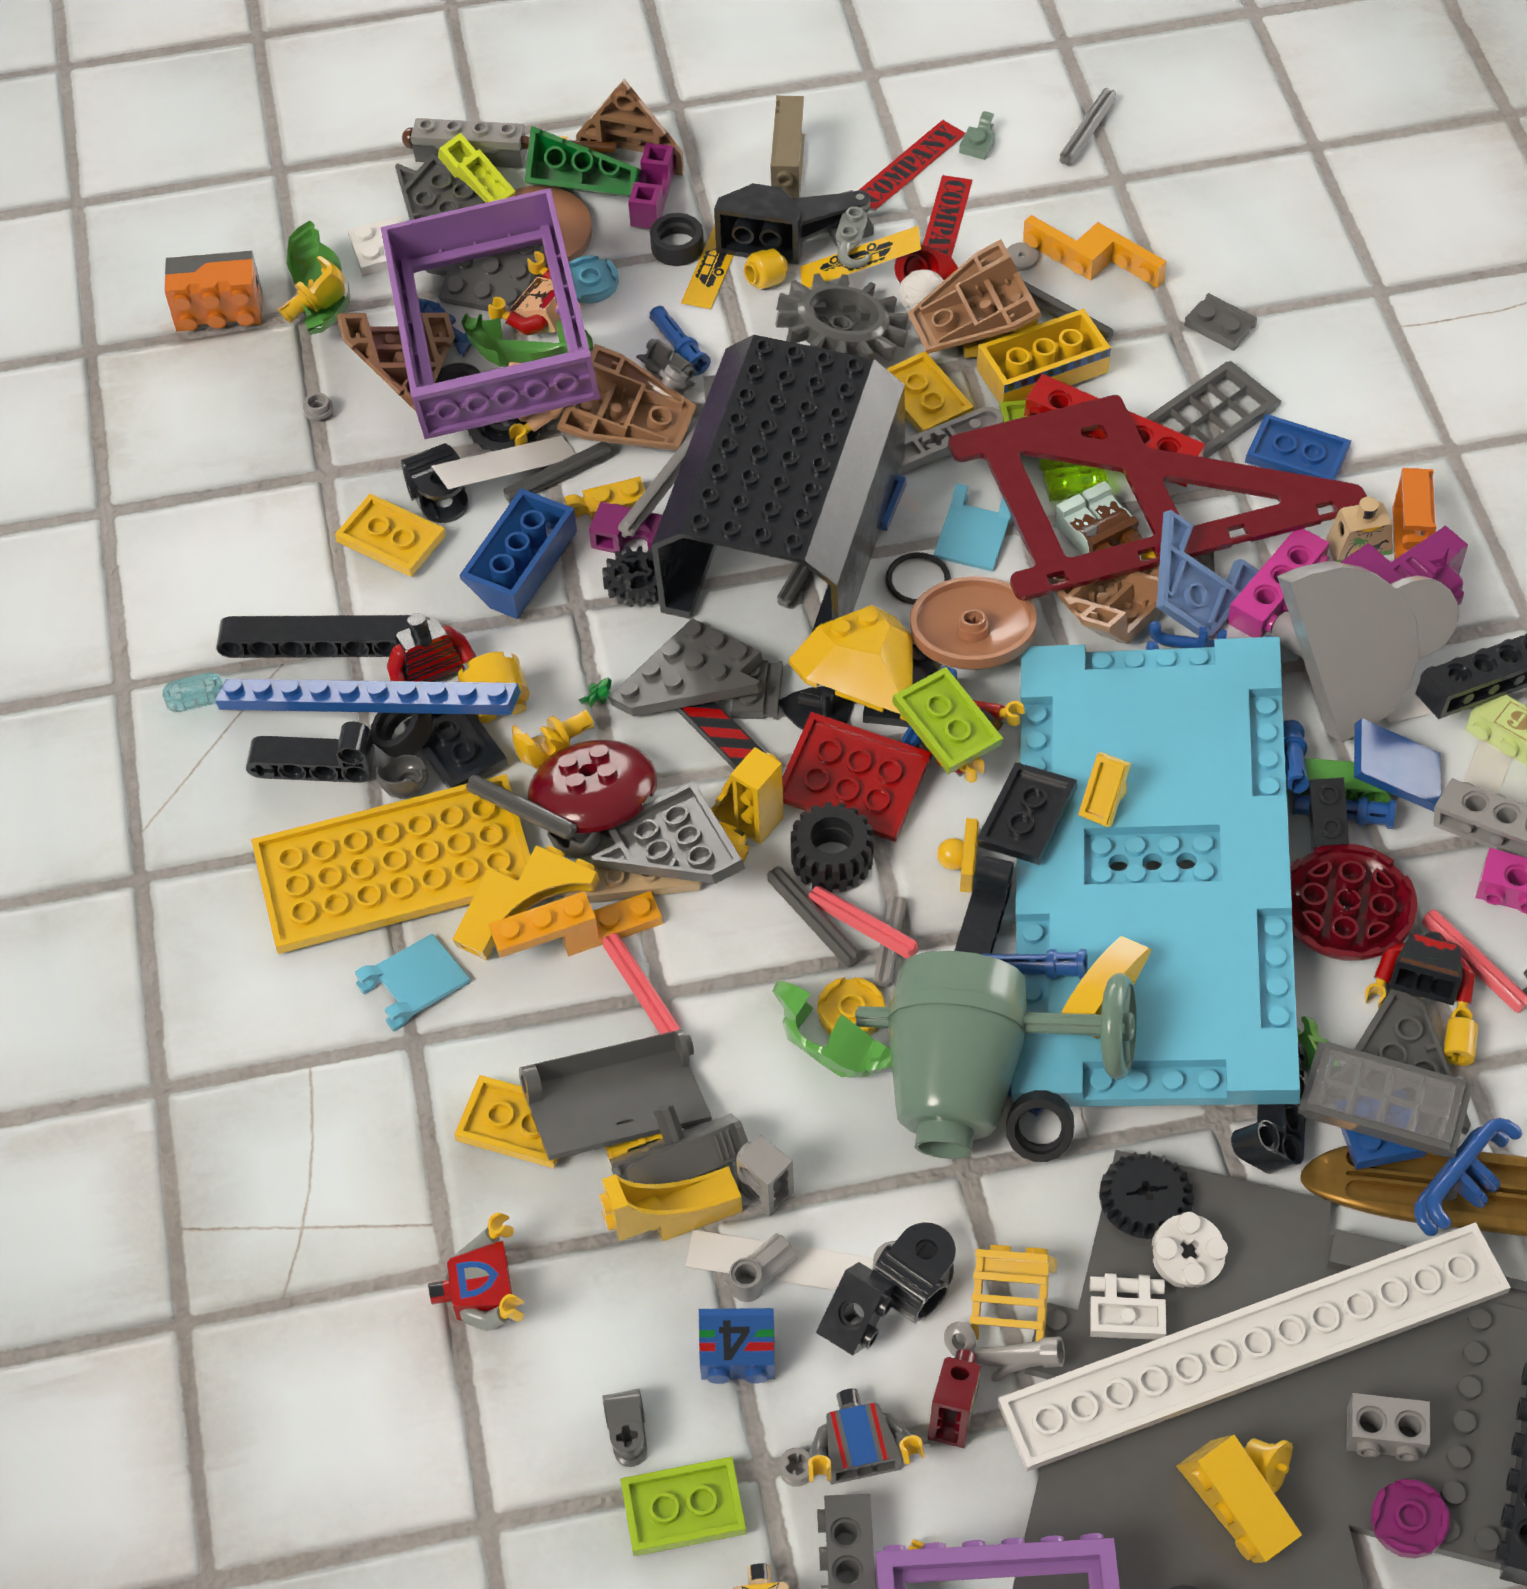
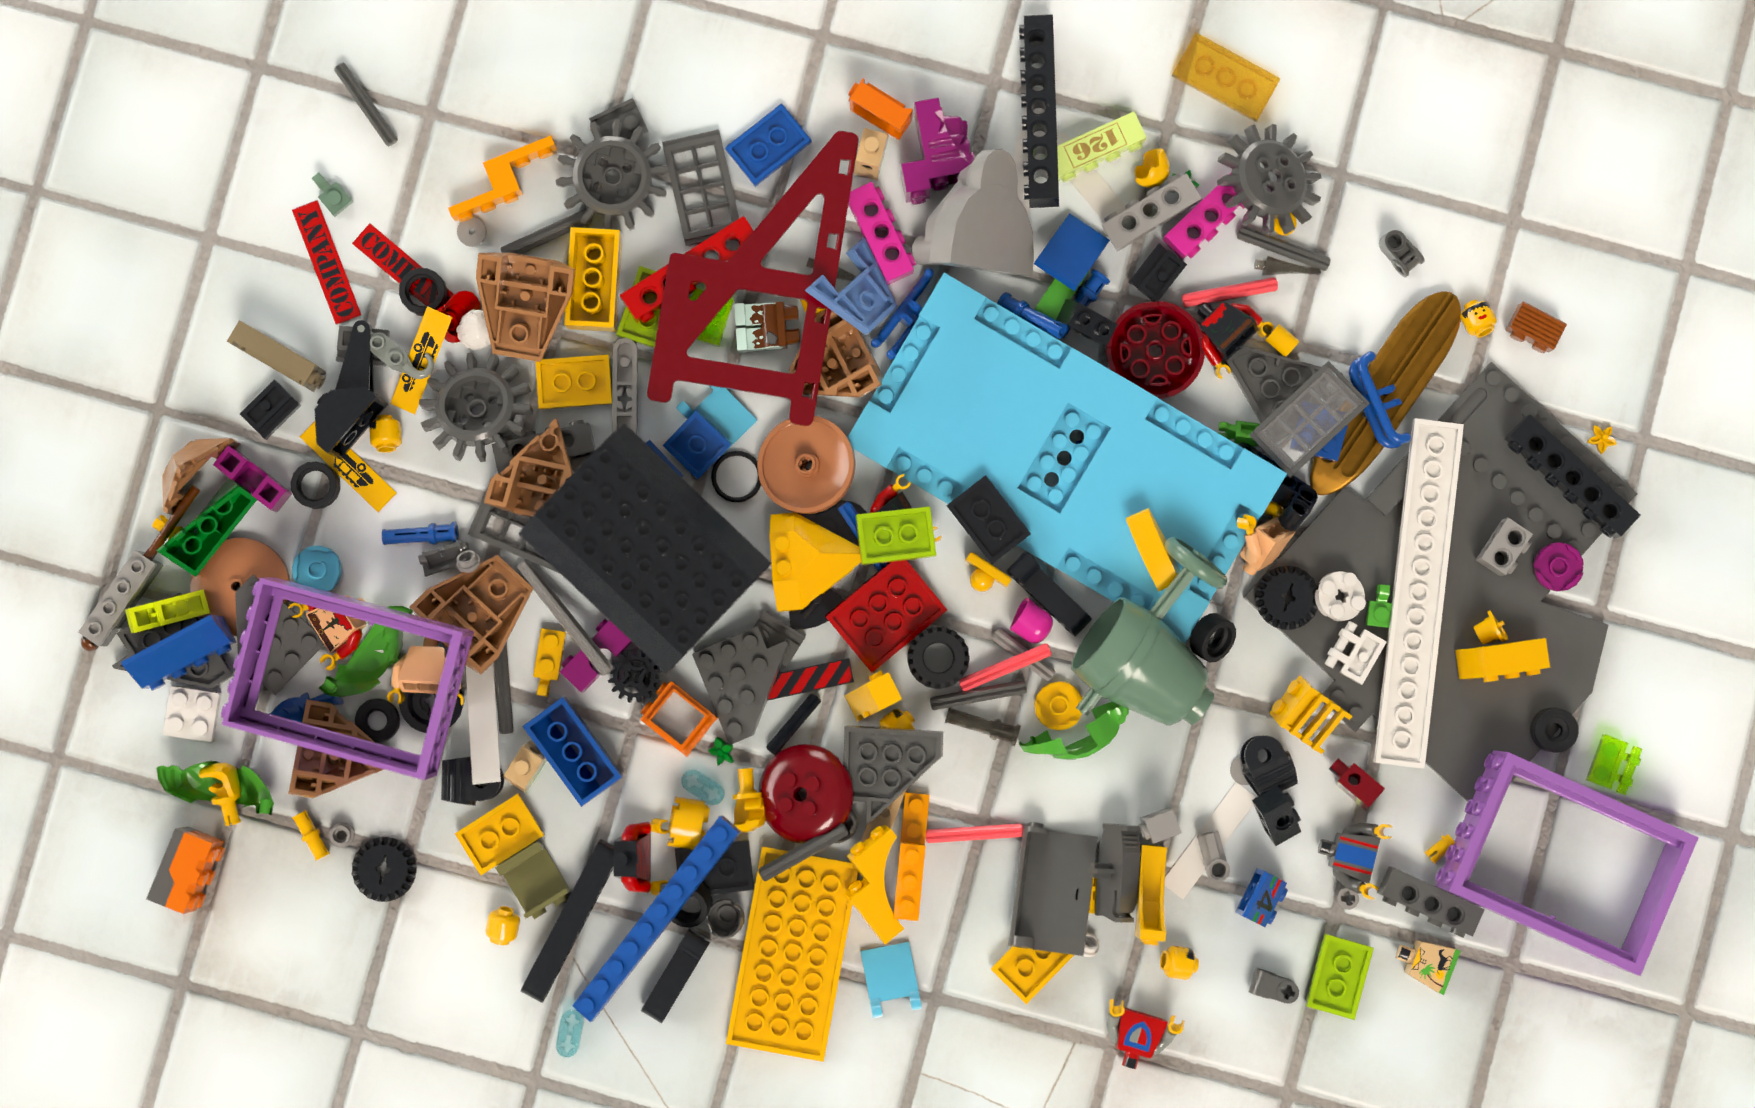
camera: 70 degrees left, 30 degrees up
light grey plant [944,1321,1065,1382] -> none
blue pin [982,949,1088,980] -> none
yellow tile [1078,752,1131,827] -> none
none -> blue slope [121,615,237,691]
none -> black plate [240,379,301,440]
none -> yellow pin [292,810,330,861]
none -> black gear [351,837,417,902]
none -> black tyre [399,268,448,316]
none -> yellow head [485,906,520,945]
none -> olive panel [495,840,571,919]
none -> tan torso [503,740,547,793]
none -> dark grey gear [556,119,669,231]
none -> window [640,681,718,757]
none -> blue plate [662,410,732,479]
none -> clear light blue beam [681,770,725,805]
none -> black axle [766,693,821,755]
none -> clear smoke pin [945,707,1021,746]
none -> dark pink helmet [1009,598,1053,644]
none -> white plate [1084,933,1099,957]
none -> black plate [1128,243,1187,302]
none -> yellow head [1160,946,1199,980]
none -> light nougat torso [1237,502,1295,575]
none -> bright green plate [1365,584,1392,628]

